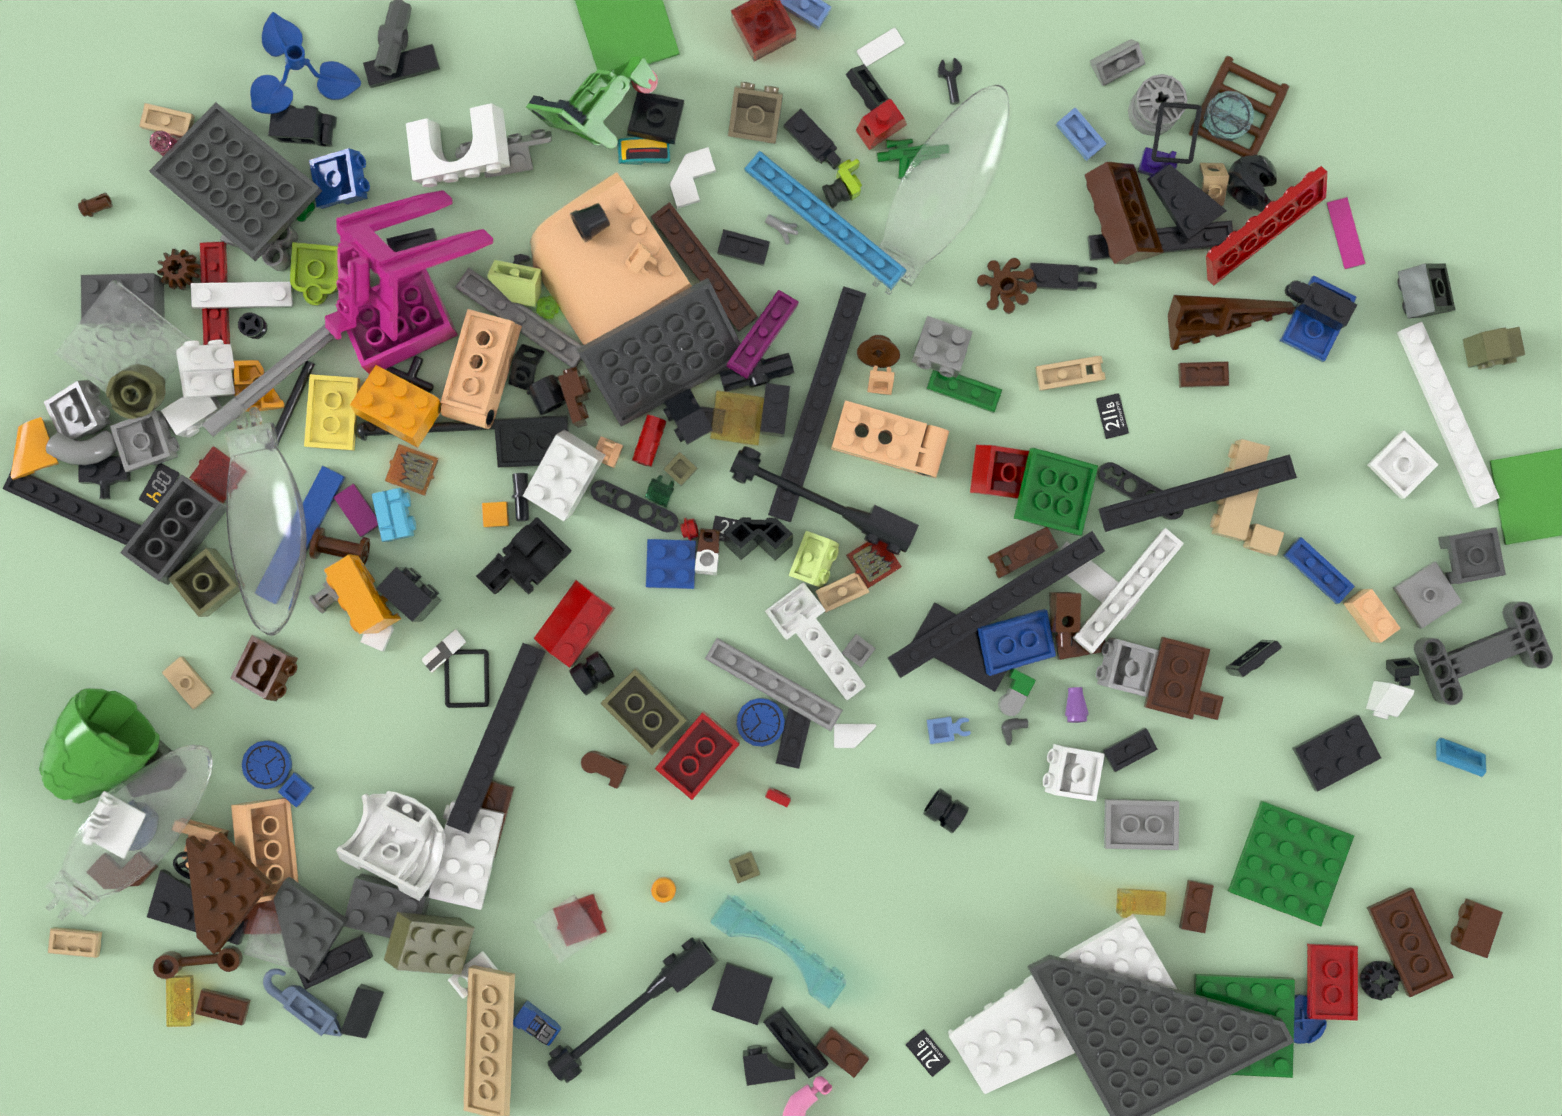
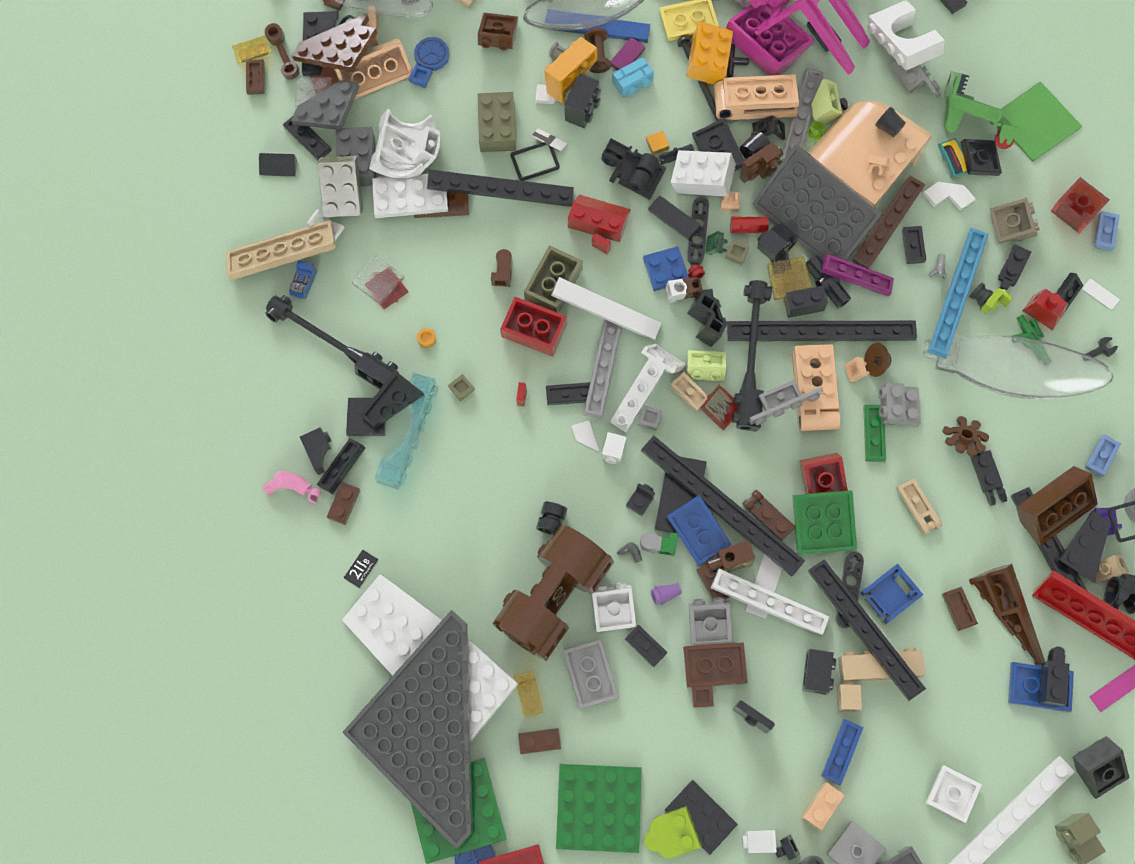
camera: 80 degrees right, 15 degrees down
sand blue plate [263,968,343,1037] -> none
piece [385,444,439,496] -> none
black wheel [569,651,615,696] -> none
blue tile [736,698,785,747] -> none
medium blue plate [926,716,971,744] -> none
black sticker [1096,393,1129,439] -> none
none -> black wing [360,370,425,428]
none -> olive brick [477,92,516,152]
none -> reddish brown cylinder [492,525,614,661]
none -> white tile [551,277,661,341]
none -> red tile [592,233,611,254]
none -> white brick [602,432,626,464]
none -> black bracket [626,483,655,516]
none -> lime plate [644,806,702,859]
none -> black tile [648,195,701,241]
none -> light grey bracket [749,380,823,425]
none -> black brick [802,649,836,695]
none -> blue container [860,564,923,624]

